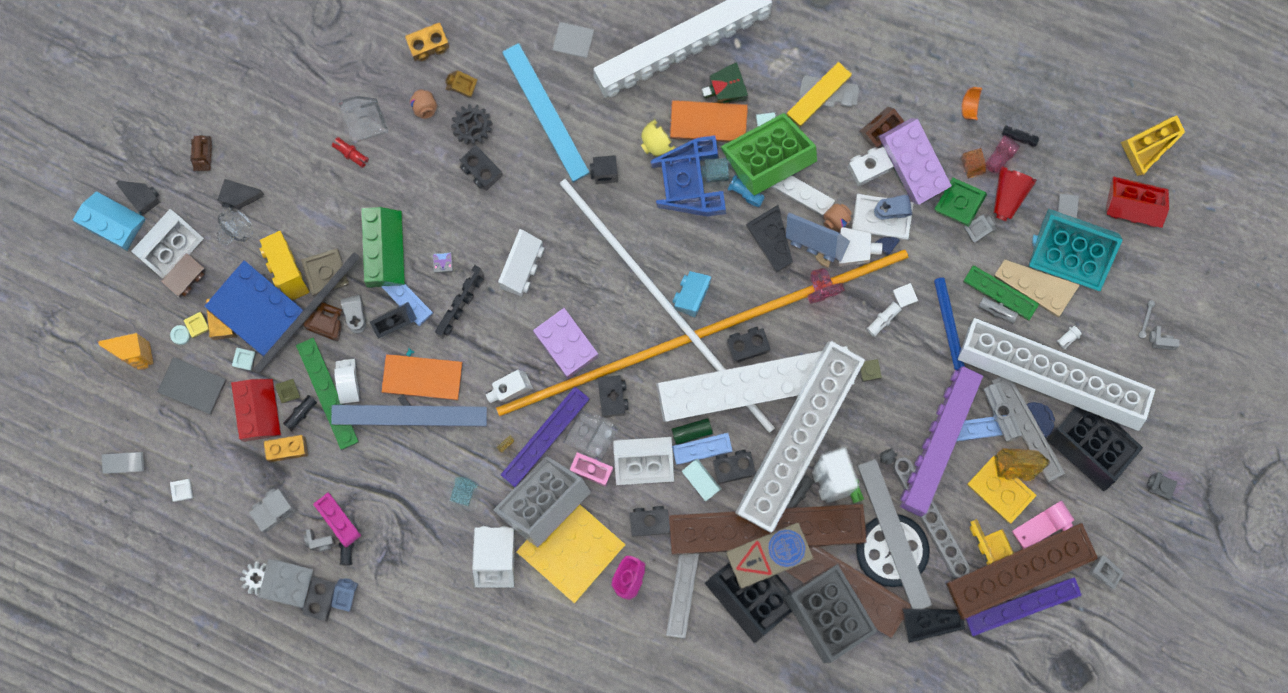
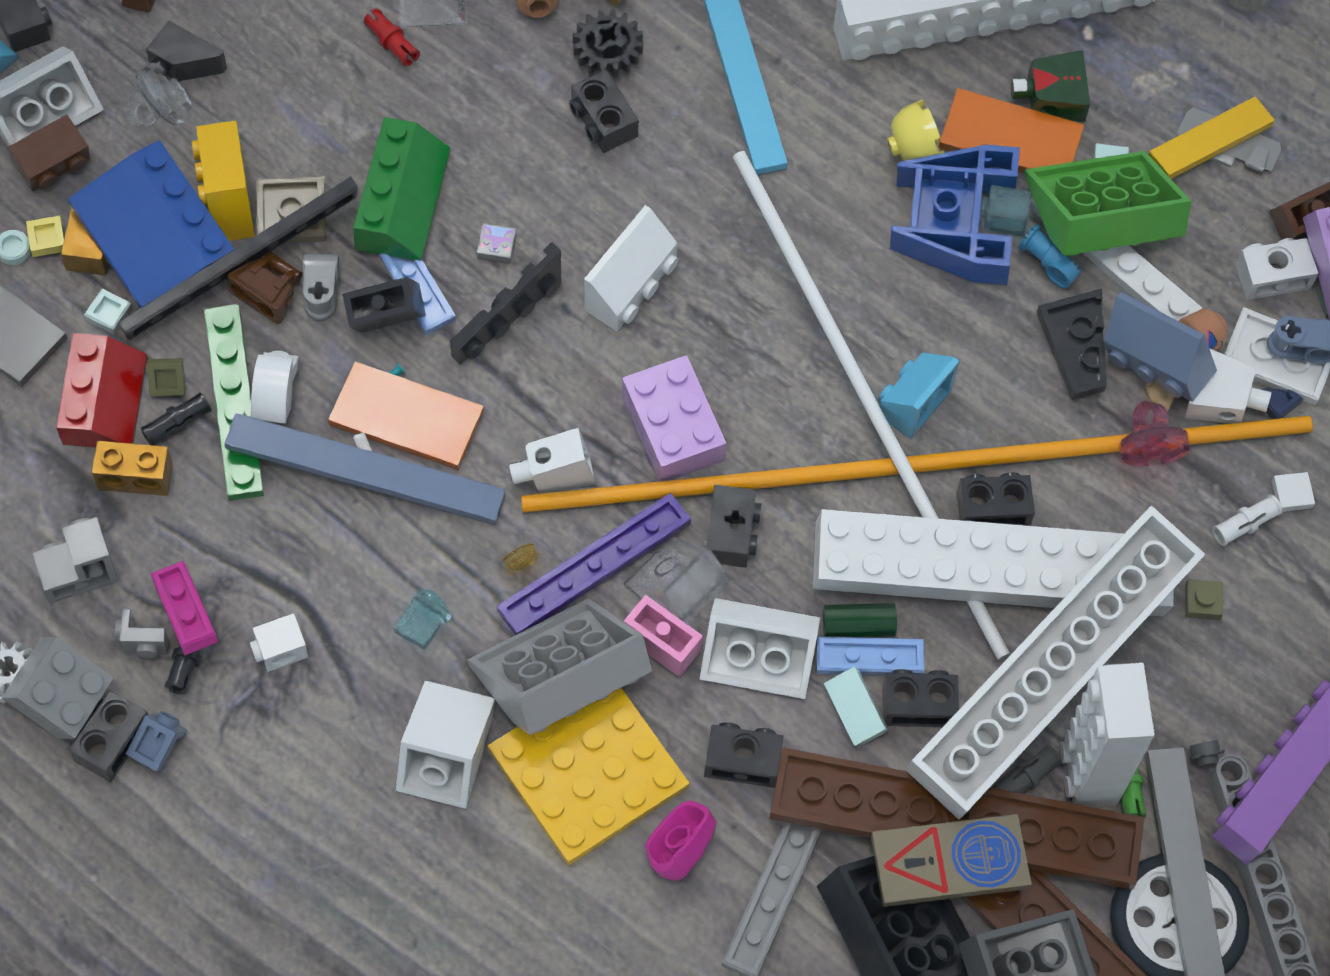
camera: 10 degrees right, 15 degrees down
black brick [590,155,618,184] -> none
none -> white brick [250,614,308,672]

